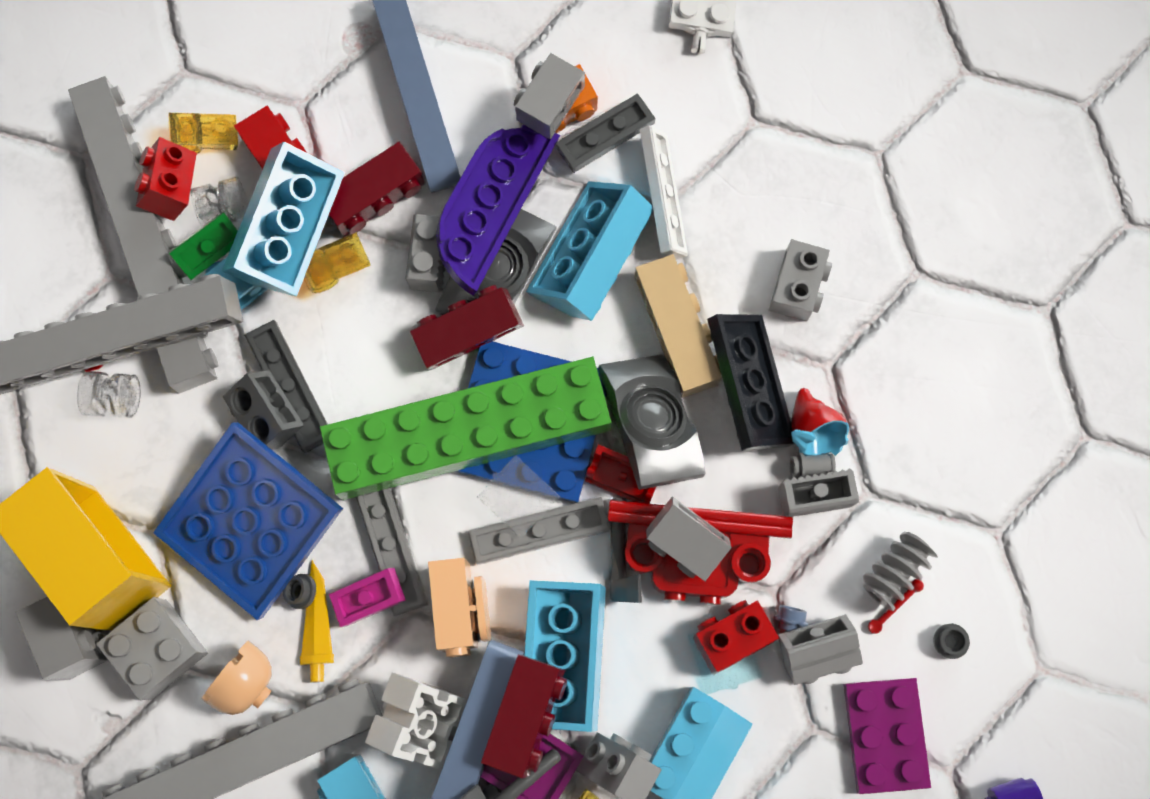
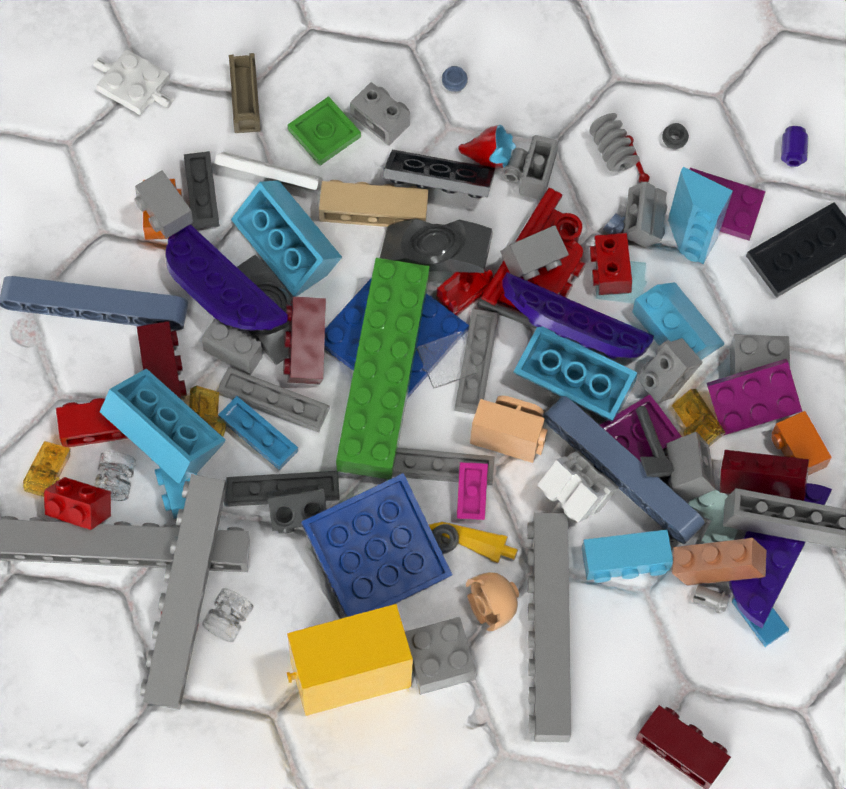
camera: 70 degrees left, 10 degrees down
light grey brick [15,597,109,680] -> none
green plate [168,212,238,280] -> none
dark red brick [481,654,567,778] -> none
none -> light grey tile [217,367,330,432]
none -> dark azure plate [218,396,298,470]
none -> dark tan container [228,53,261,133]
none -> bright green tile [287,96,361,166]
none -> sand blue plate [442,66,468,92]
none -> dark purple plate [502,273,654,359]
none -> medium azure slope [668,167,733,264]

